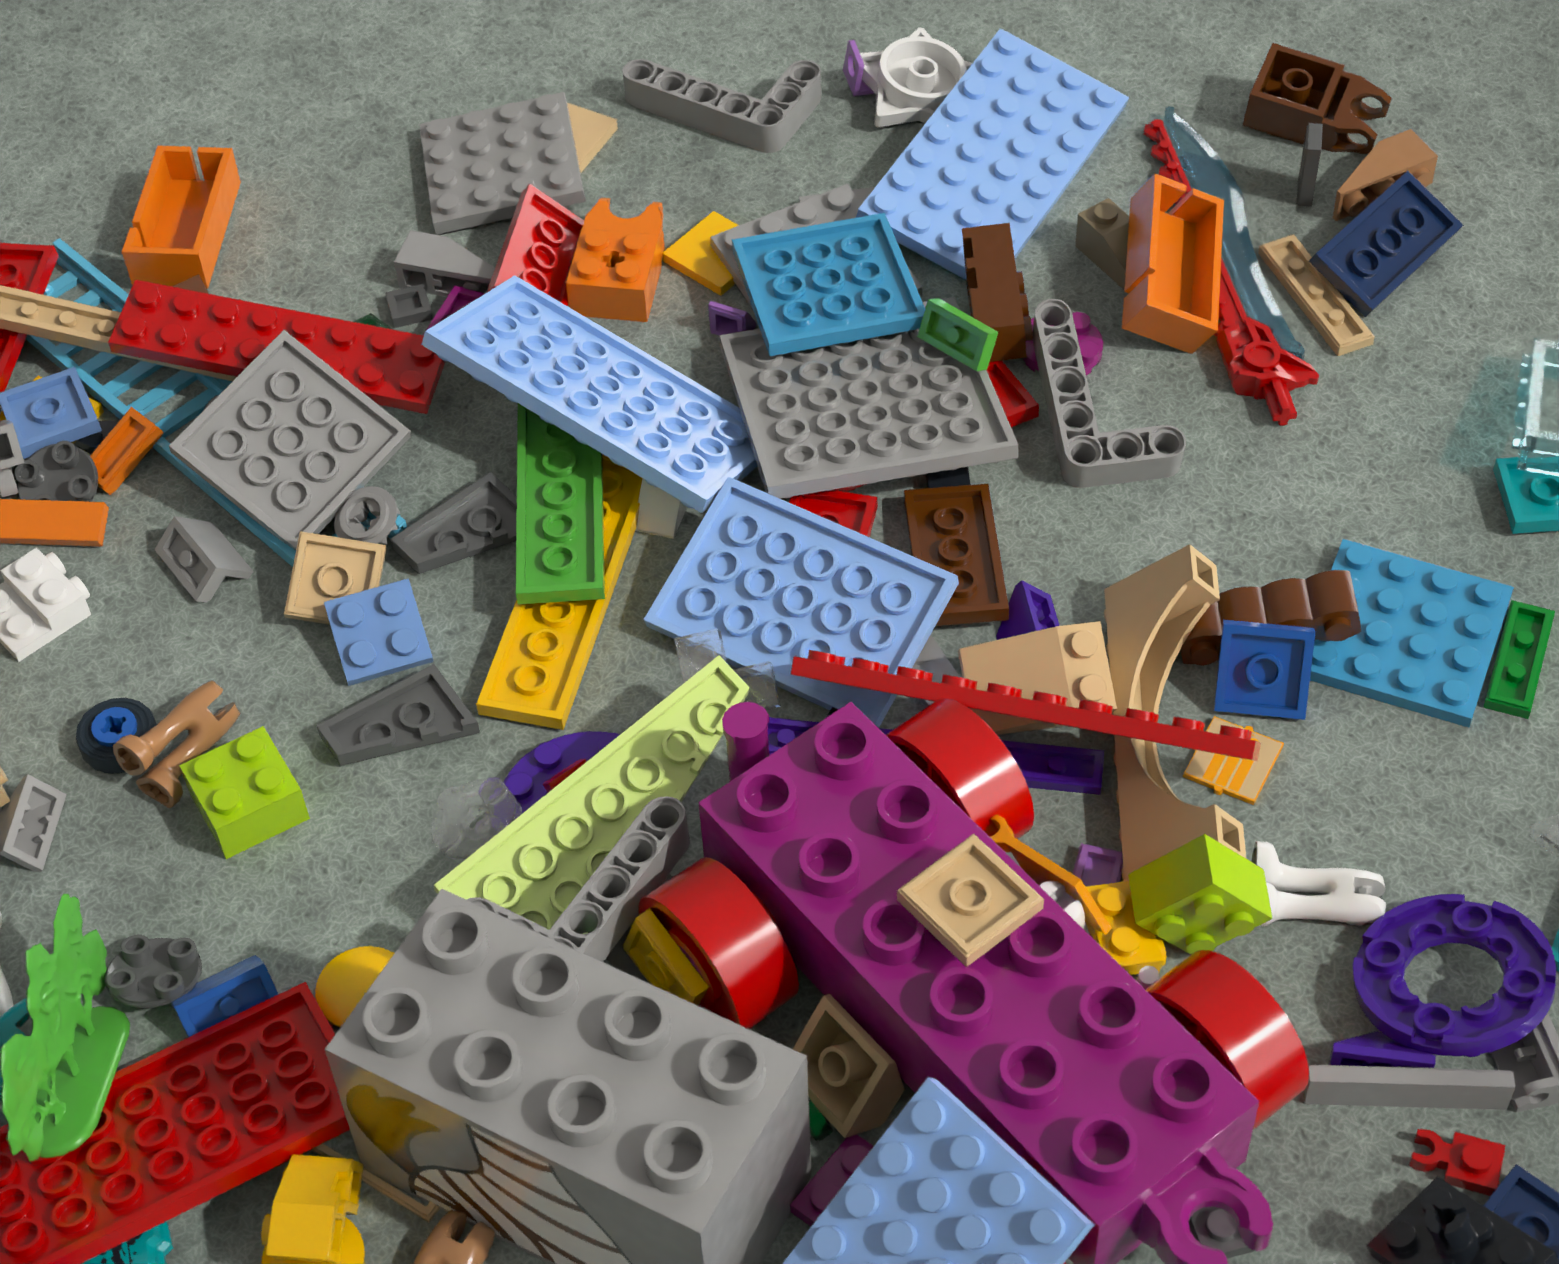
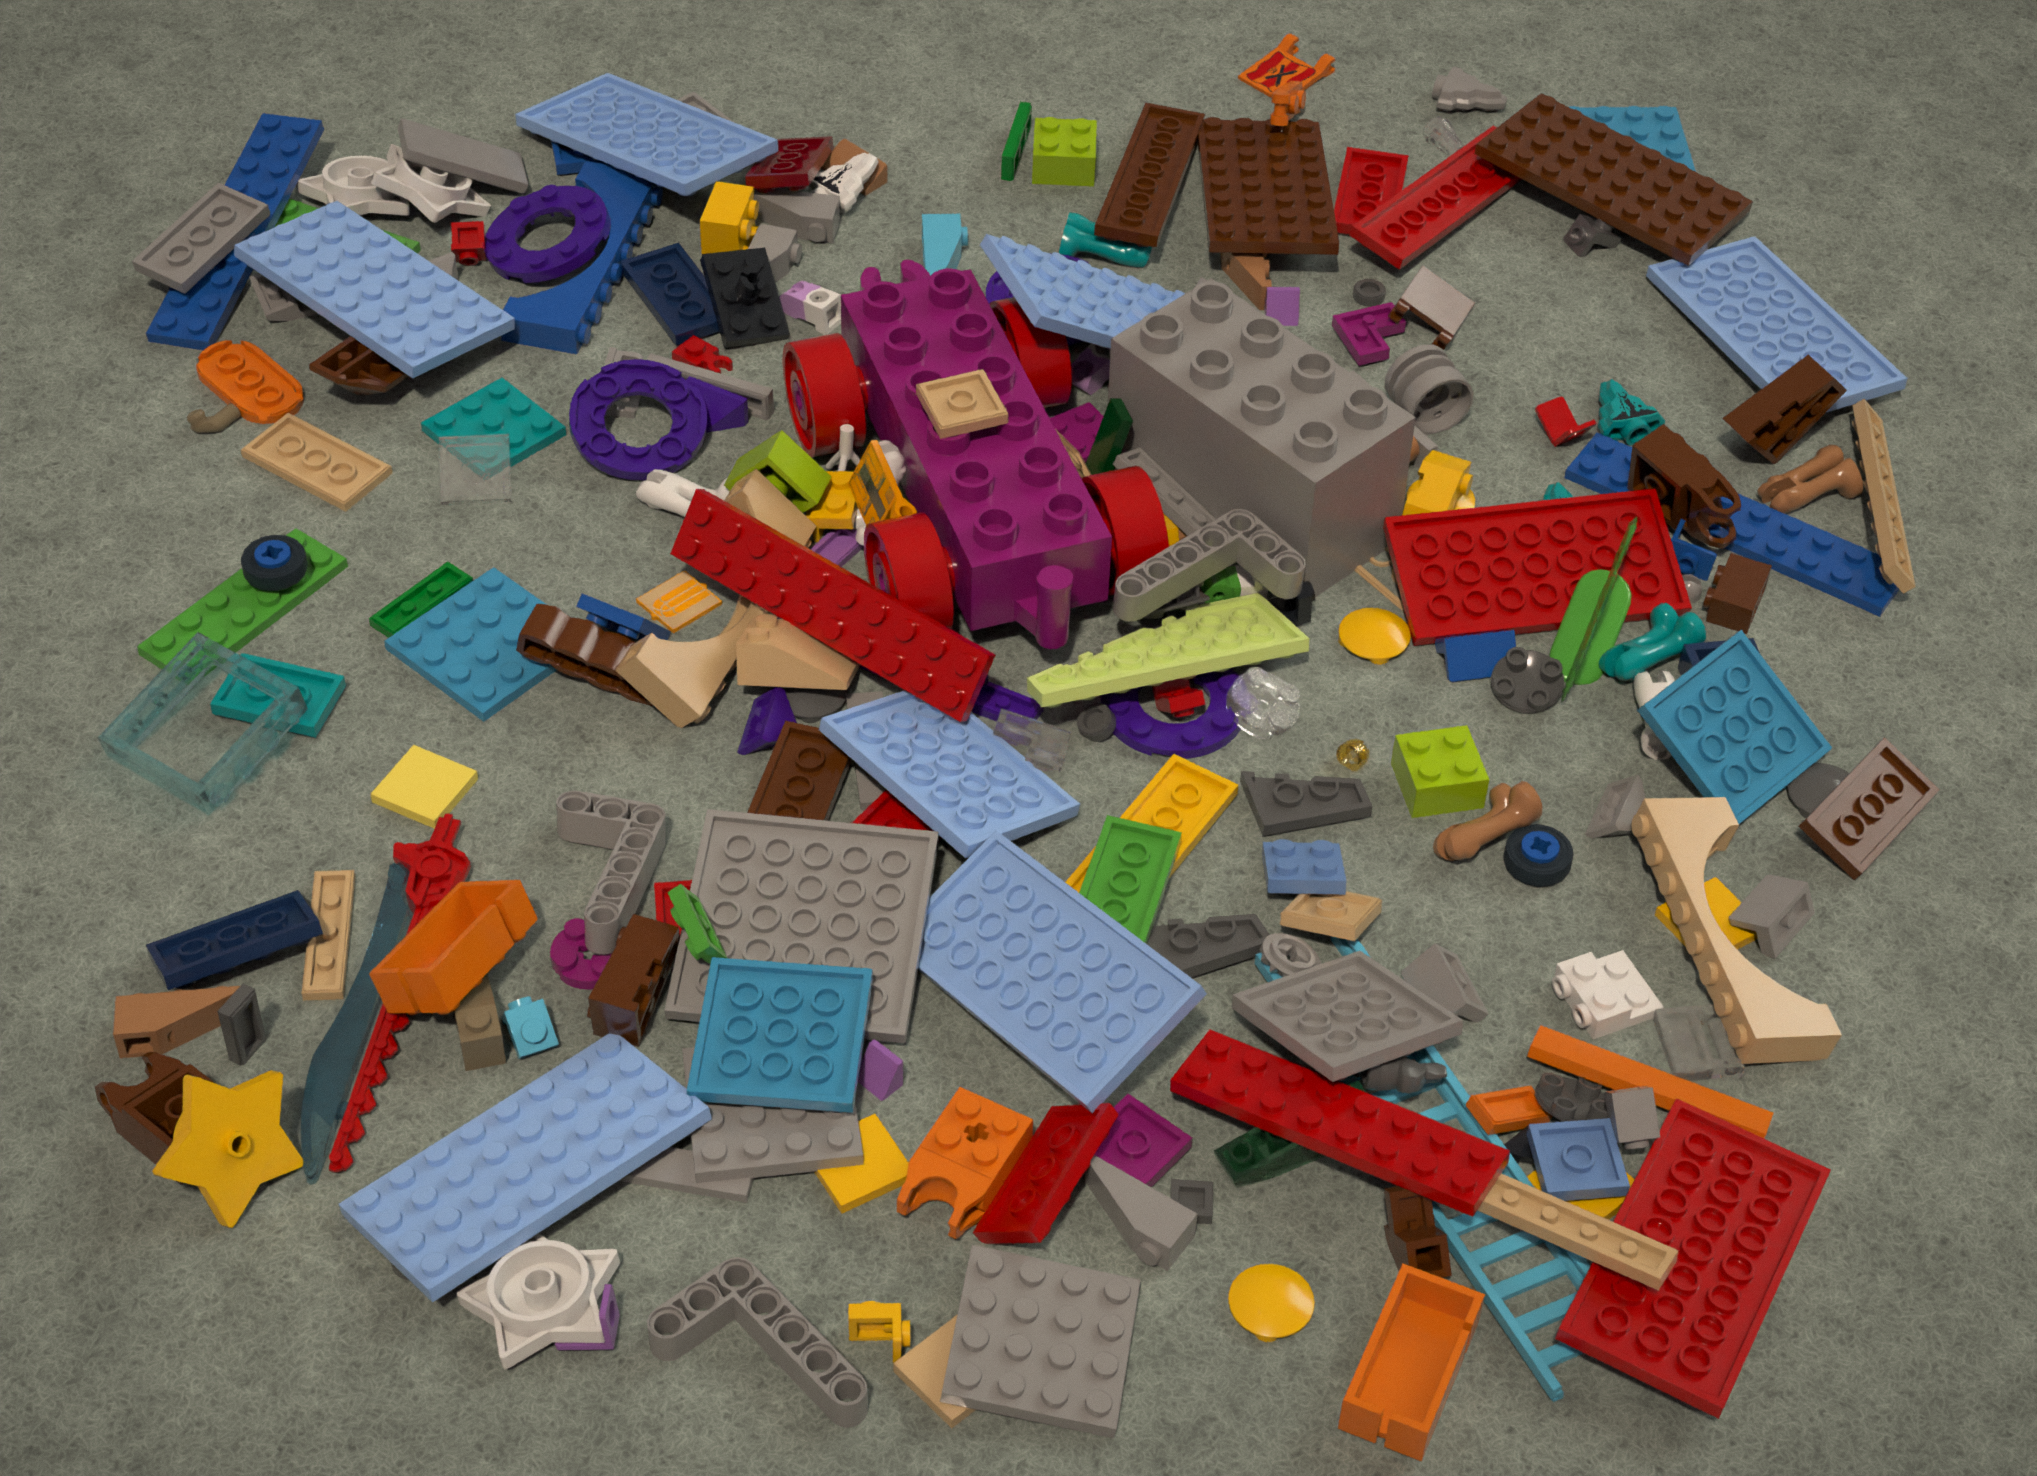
camera: 165 degrees left, 5 degrees down
none -> yellow plate [152,1070,305,1228]
none -> light yellow tile [371,745,478,829]
none -> medium azure bracket [501,996,559,1059]
none -> yellow bracket [848,1301,910,1363]
none -> yellow dish [1228,1264,1315,1342]
none -> clear yellow hinge [1336,738,1370,771]

